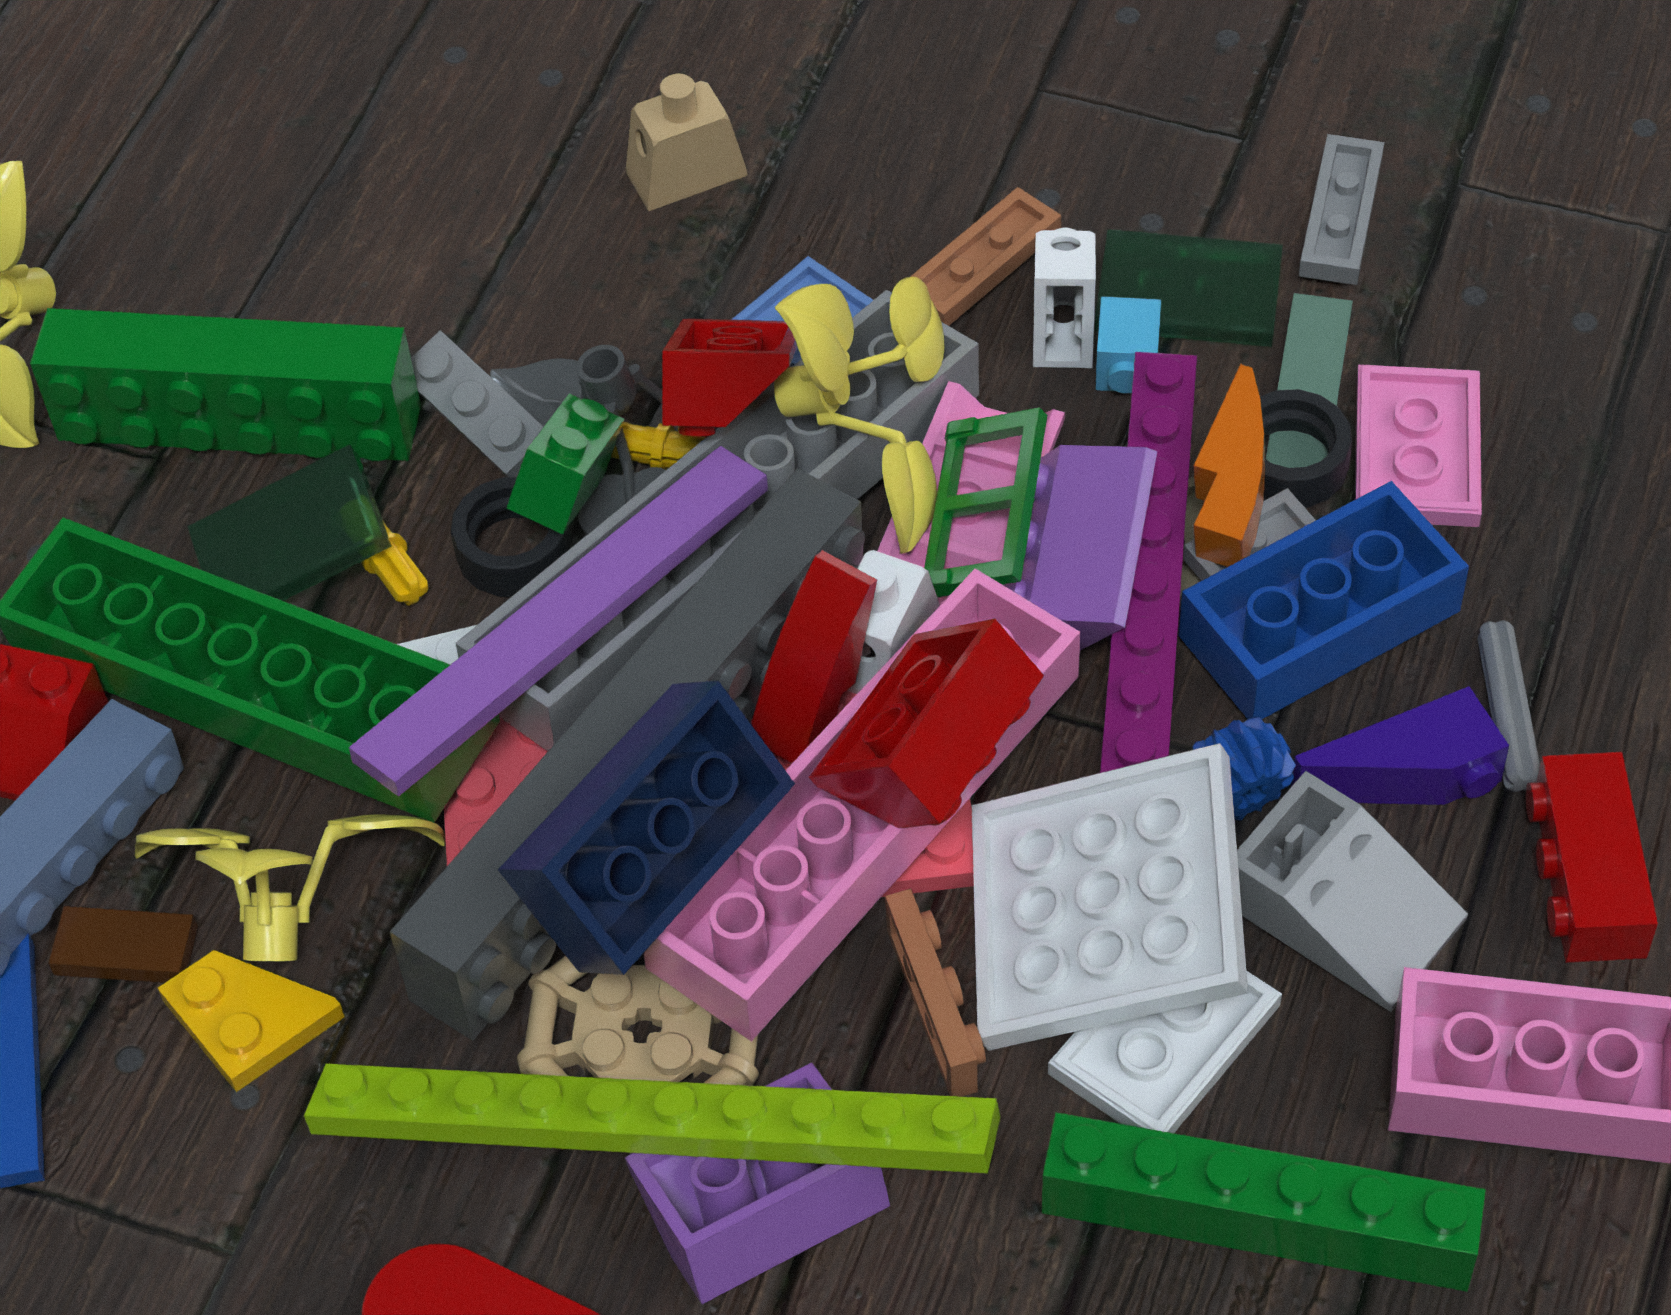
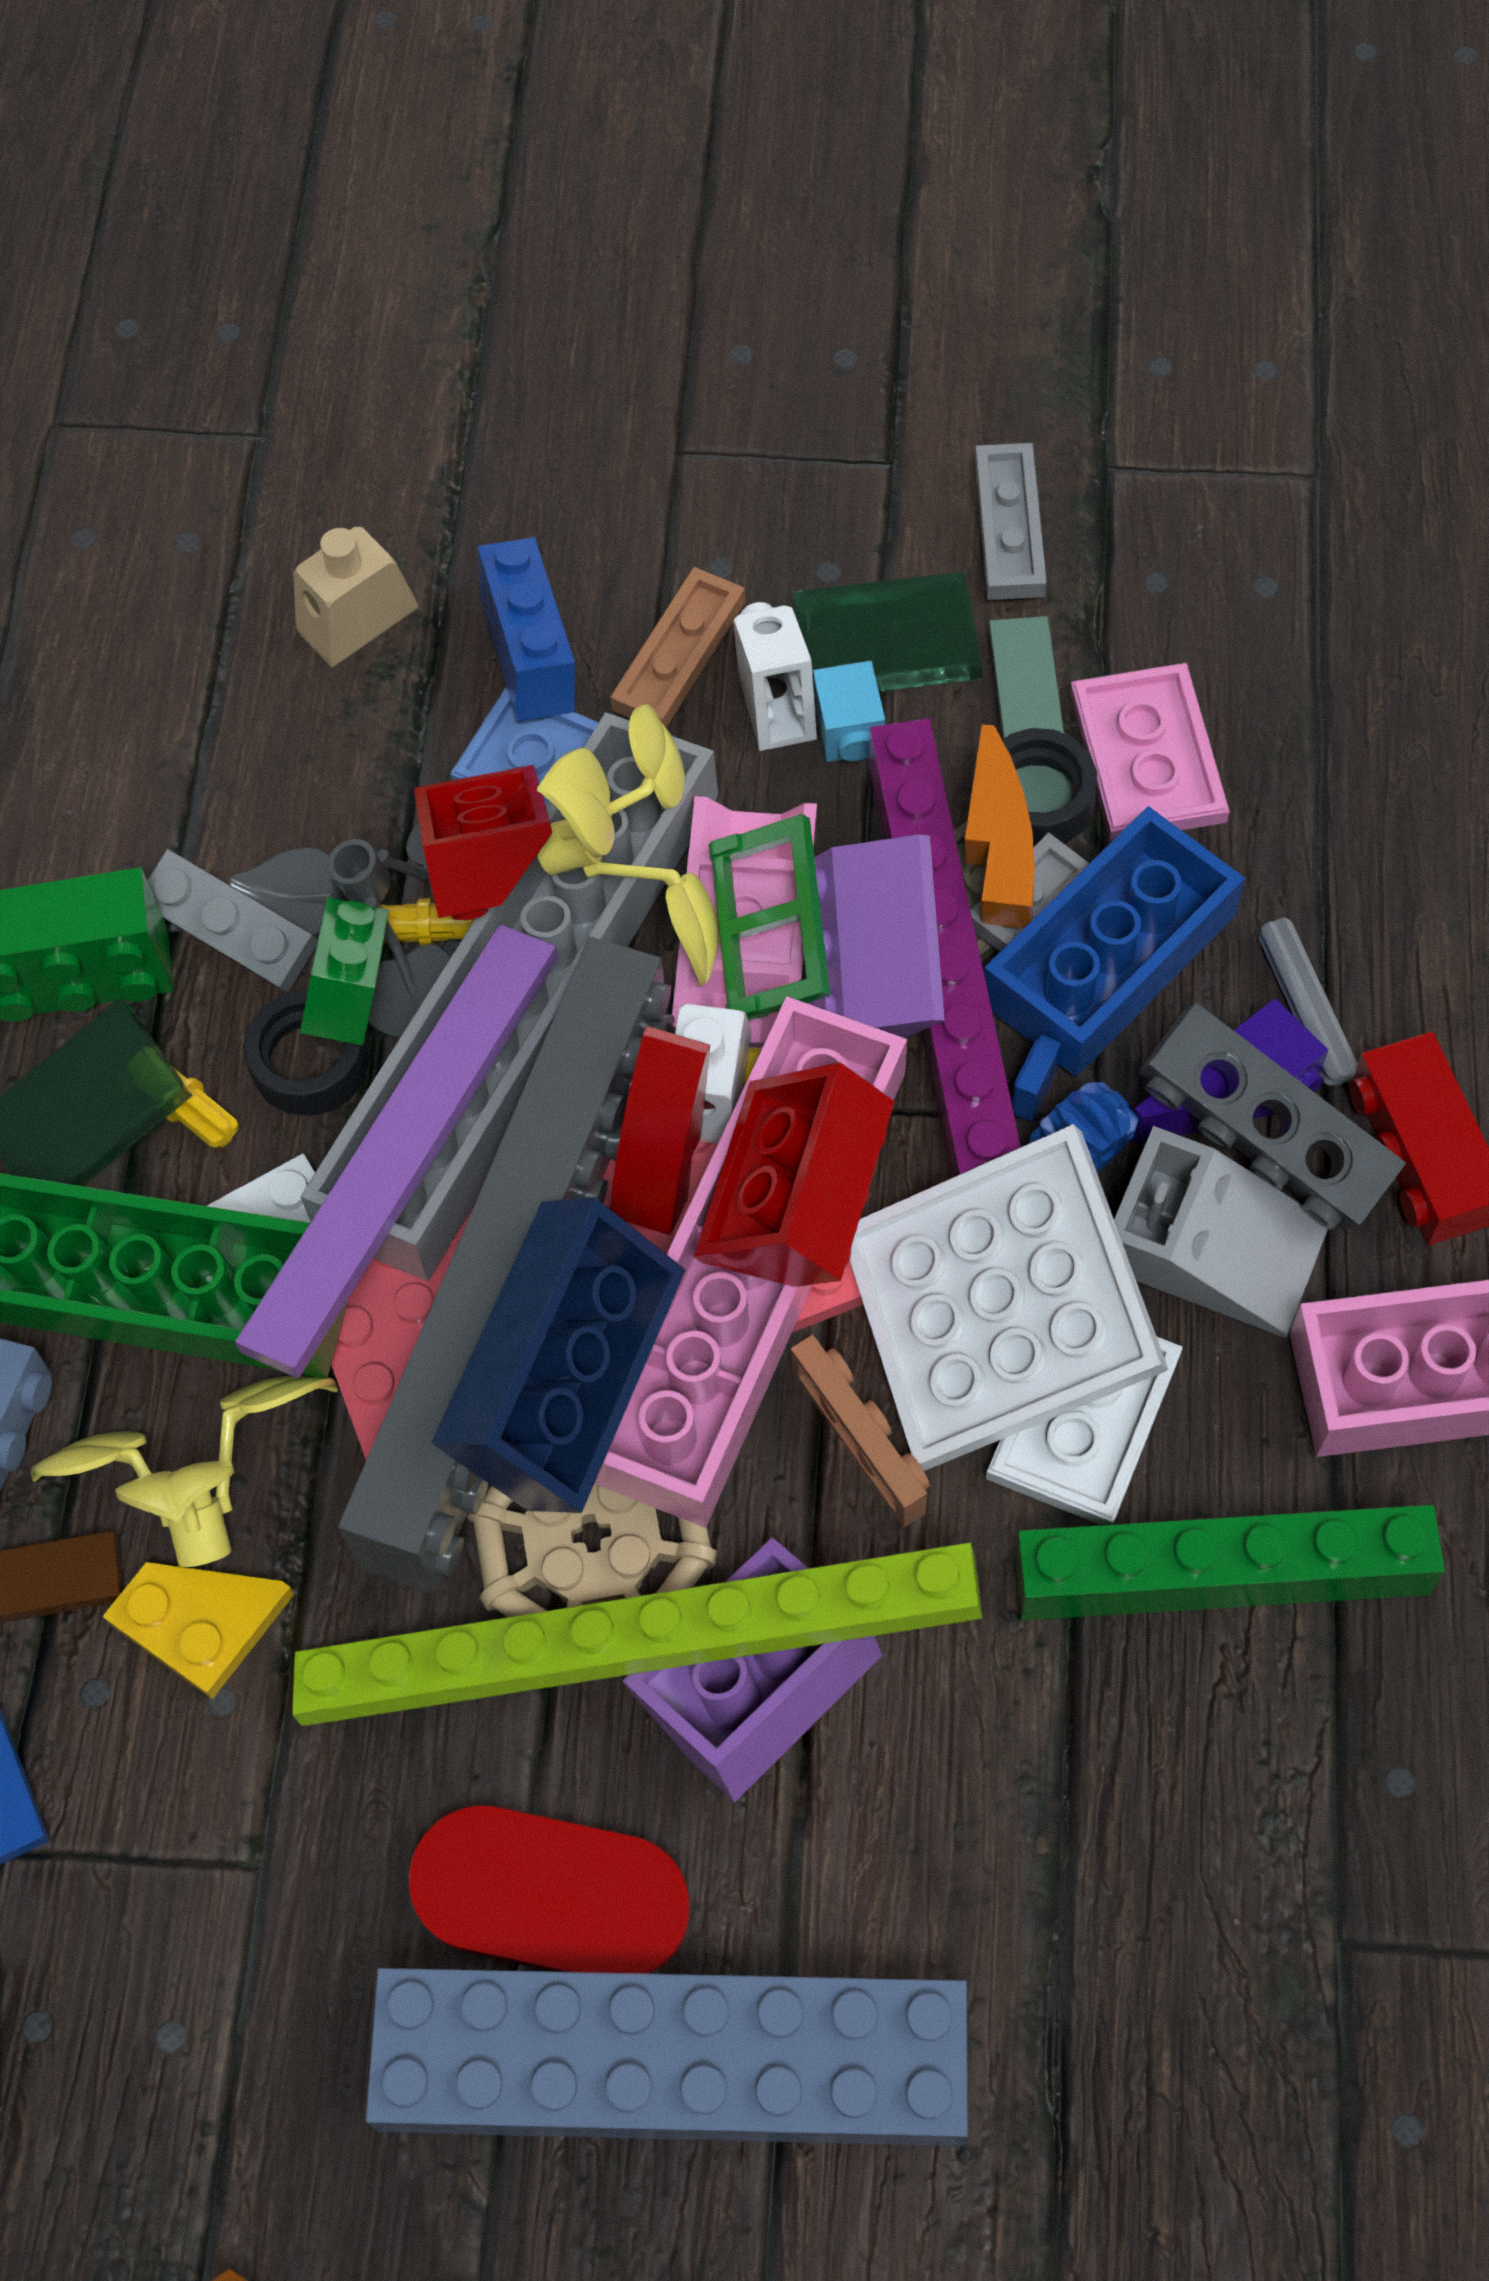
camera: 15 degrees left, 10 degrees up
none -> blue brick [478,537,575,721]
none -> blue tile [1012,1035,1062,1122]
none -> dark grey brick [1137,1002,1406,1230]

